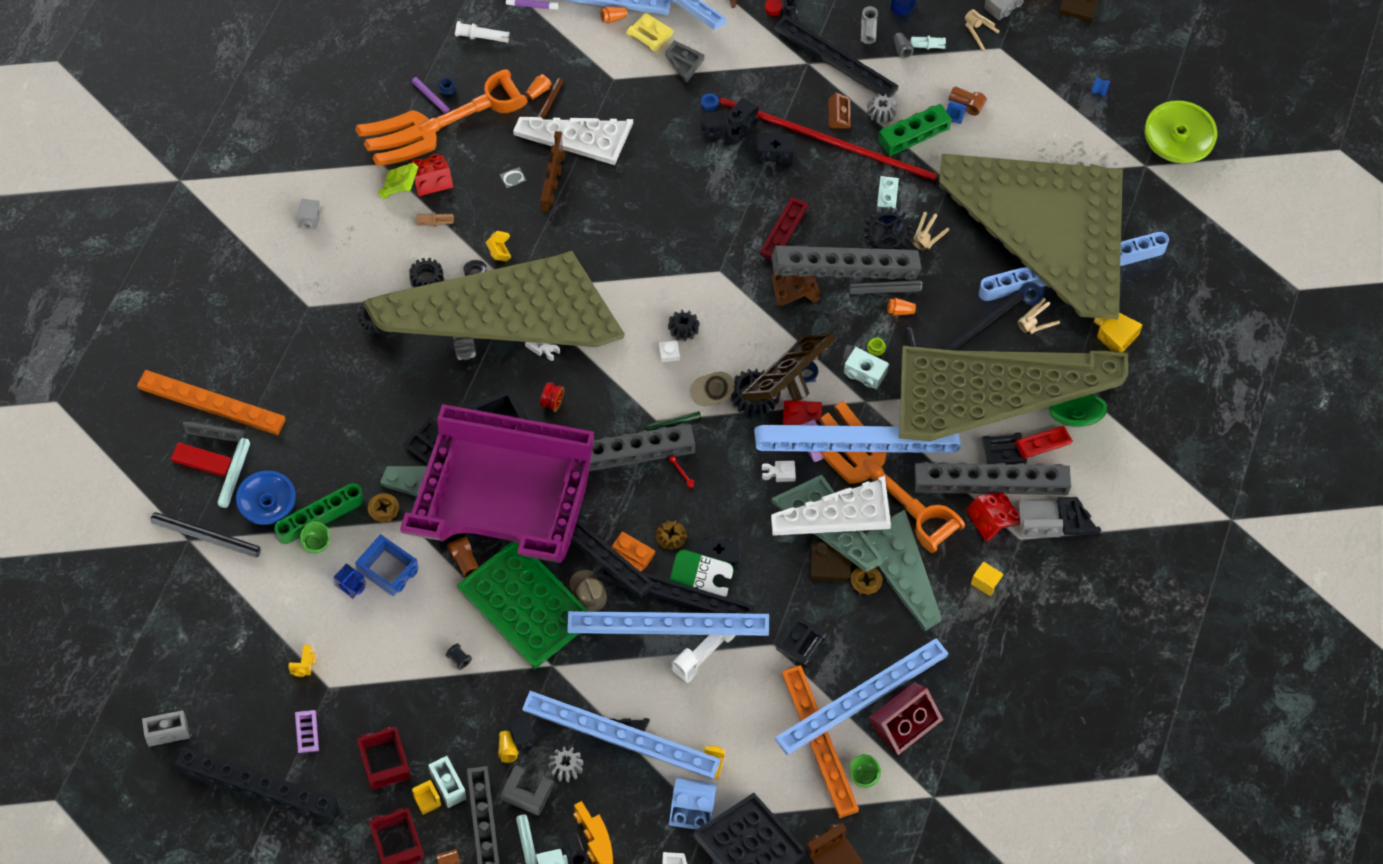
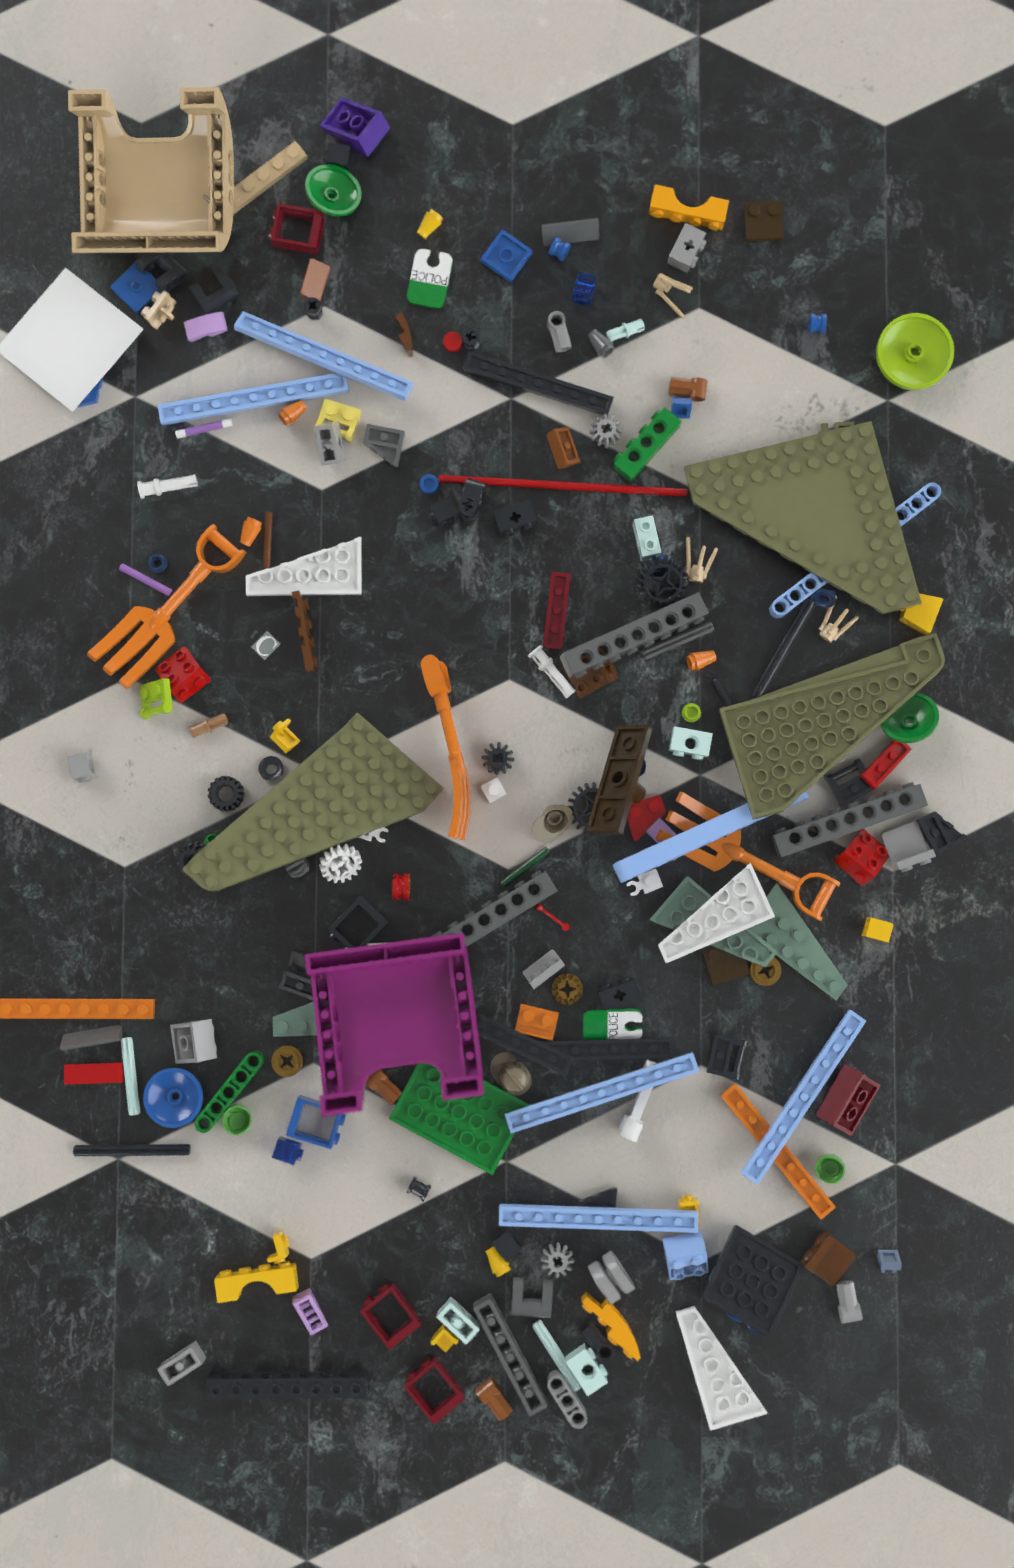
camera: 15 degrees left, 25 degrees up
none -> light grey slope [170,1019,217,1064]
none -> yellow arch [214,1261,299,1303]
none -> light grey brick [314,421,346,466]
none -> white gear [319,844,362,883]
none -> orange piece [421,655,471,841]
none -> light grey bracket [523,949,565,989]
none -> white pin [528,645,576,699]
none -> light grey wheel [588,1250,635,1304]

